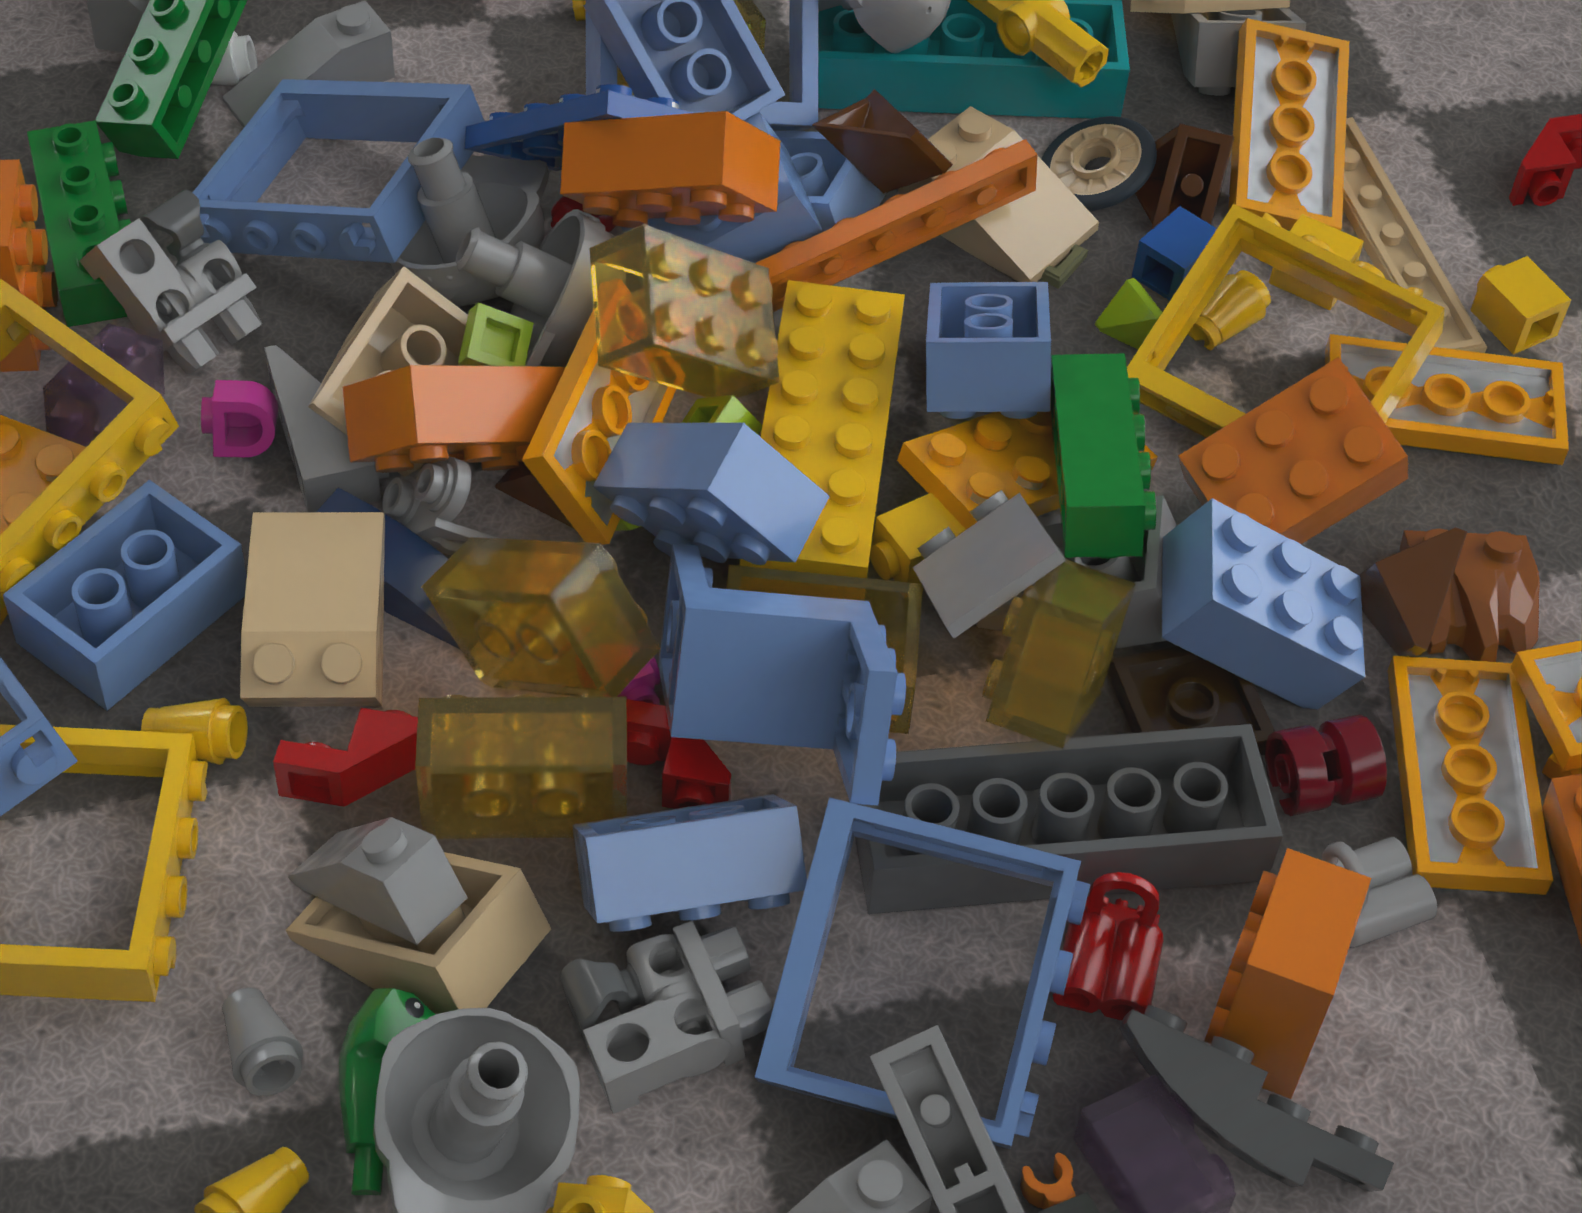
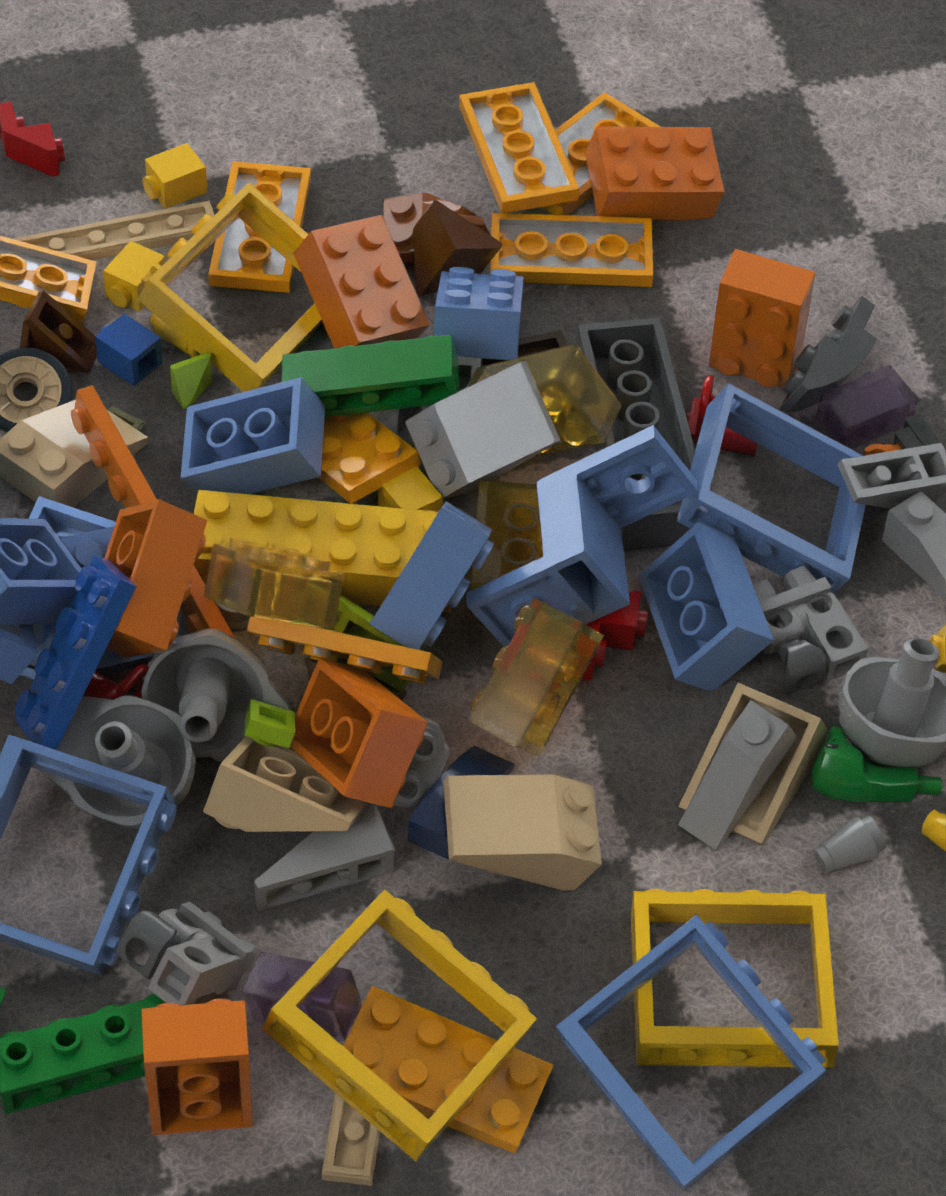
camera: 90 degrees left, 0 degrees up
medium blue brick [3,480,247,711] -> none
yellow cone [141,698,248,765] -> none
dark pink plate [201,380,279,458] -> none
red slope [273,708,430,807] -> none
clear yellow brick [415,694,627,839] -> none
reddish brown slope [812,89,953,194] -> none
dark red wheel [1265,714,1387,816] -> none
light grey piece [1321,837,1437,948] -> none

